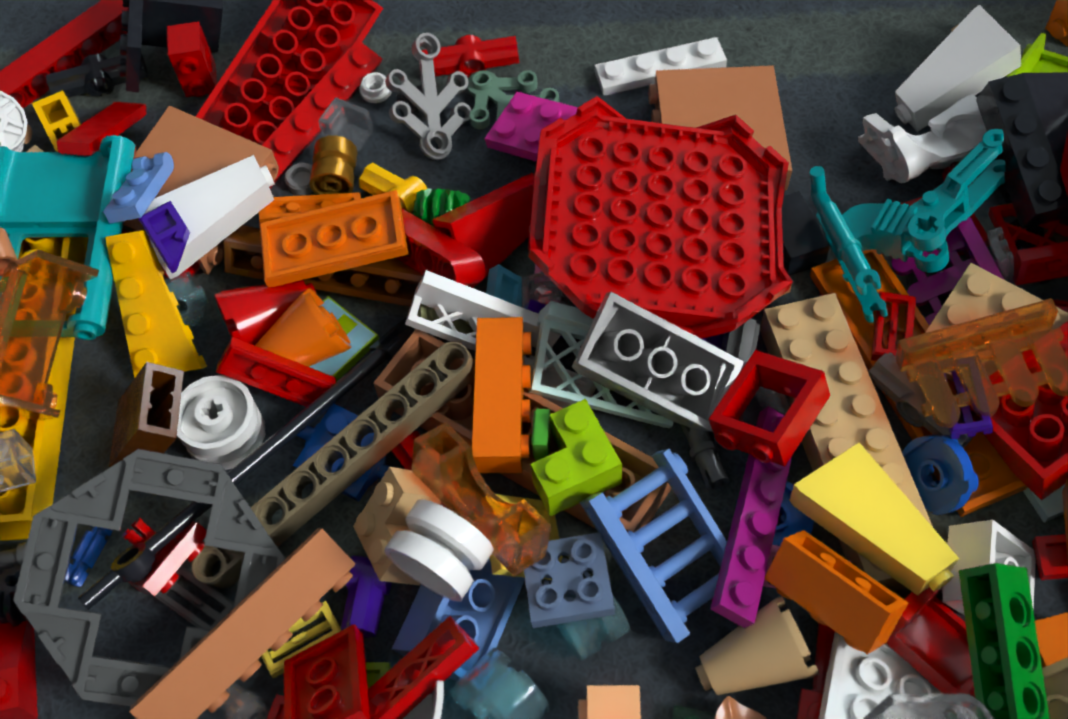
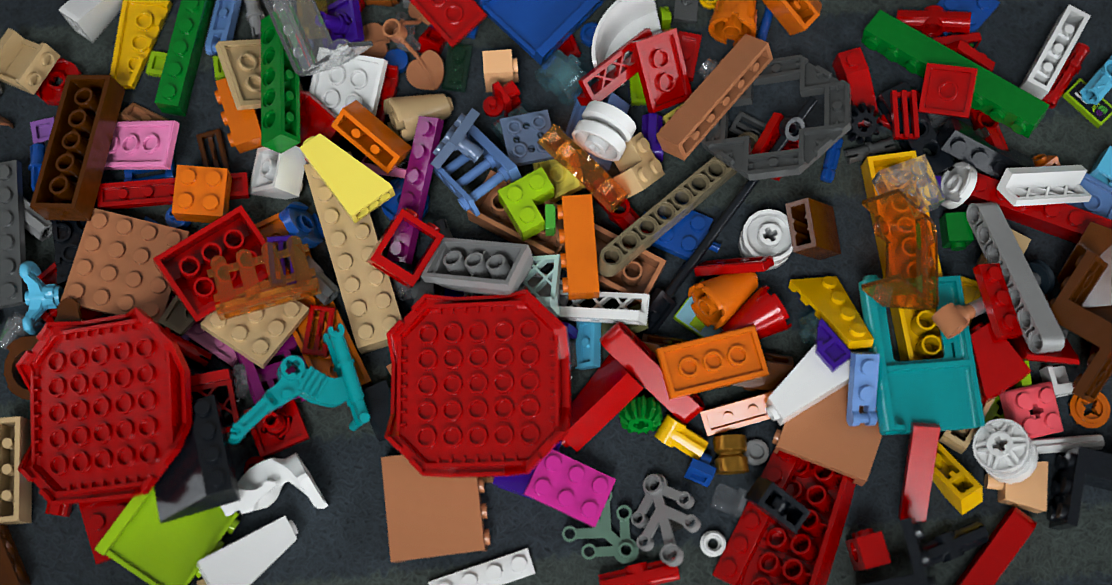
camera: 170 degrees right, 15 degrees up
none -> sand blue plate [430,108,484,170]
none -> red hips [483,80,521,118]
none -> blue tile [684,453,717,487]
none -> black brick [744,476,811,533]

